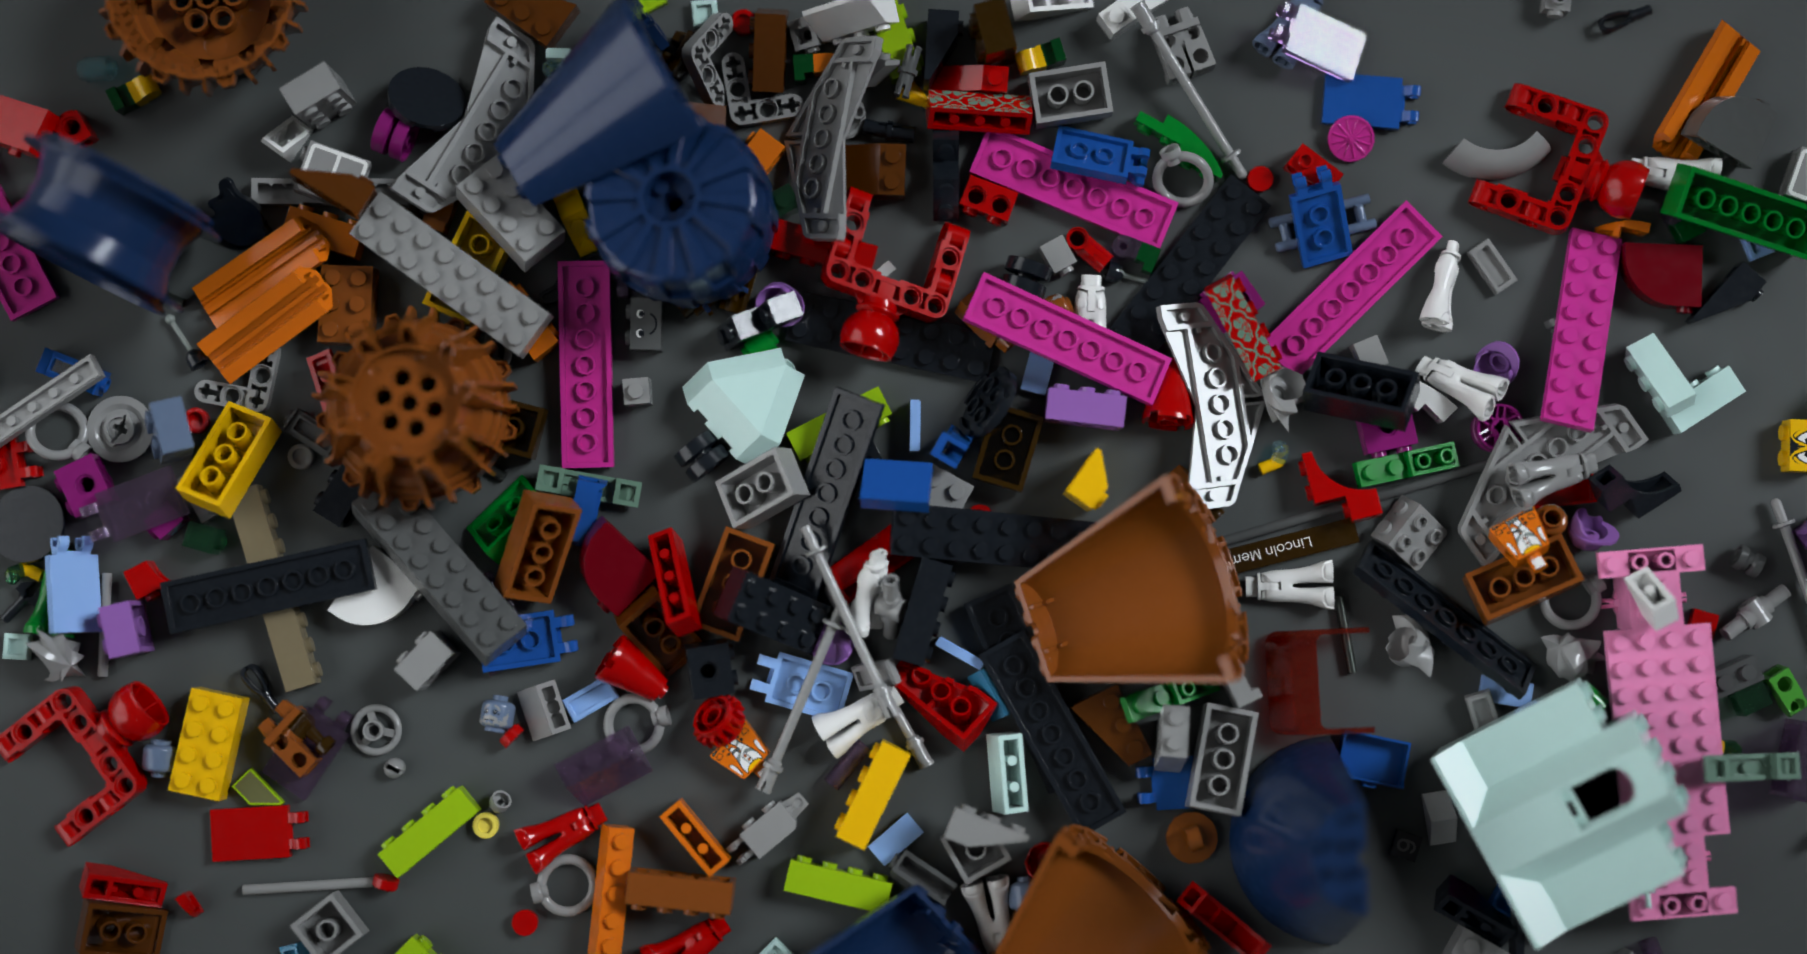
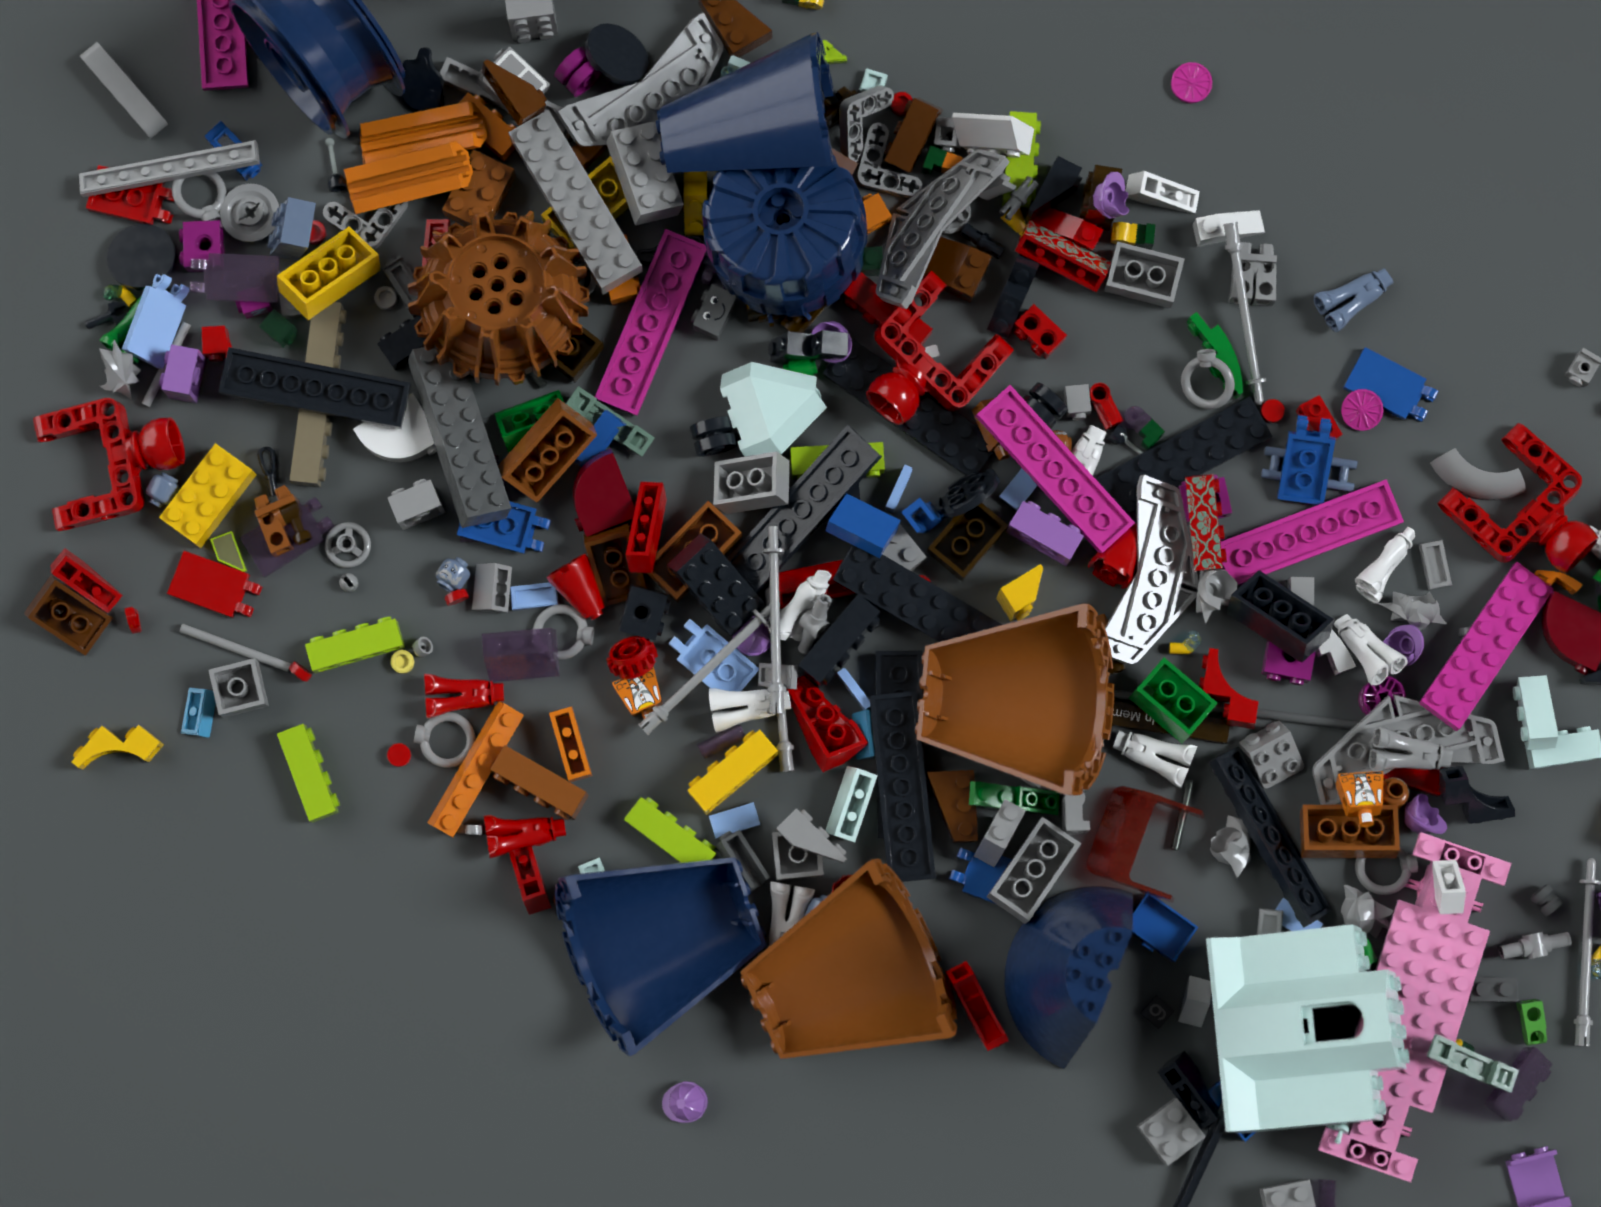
camera: 25 degrees right, 5 degrees down
light aqua tile [2,633,33,660] -> none
white slope [261,115,313,163] -> none
light grey brick [622,377,653,407] -> none
light grey hinge [725,792,809,866] -> none
dark pink plate [969,132,1179,248] -> none
blue tile [1050,125,1151,187] -> none
dark orange tile [1165,811,1218,864] -> none
tile [1267,1,1367,83] -> none
green slope [1352,441,1460,488] -> none
red tile [1688,608,1720,640] -> none
clear green brick [1727,681,1773,717] -> none
none -> medium lavender piece [1093,172,1129,219]
none -> green slope [1129,657,1217,744]
none -> light grey hair [1378,591,1447,631]

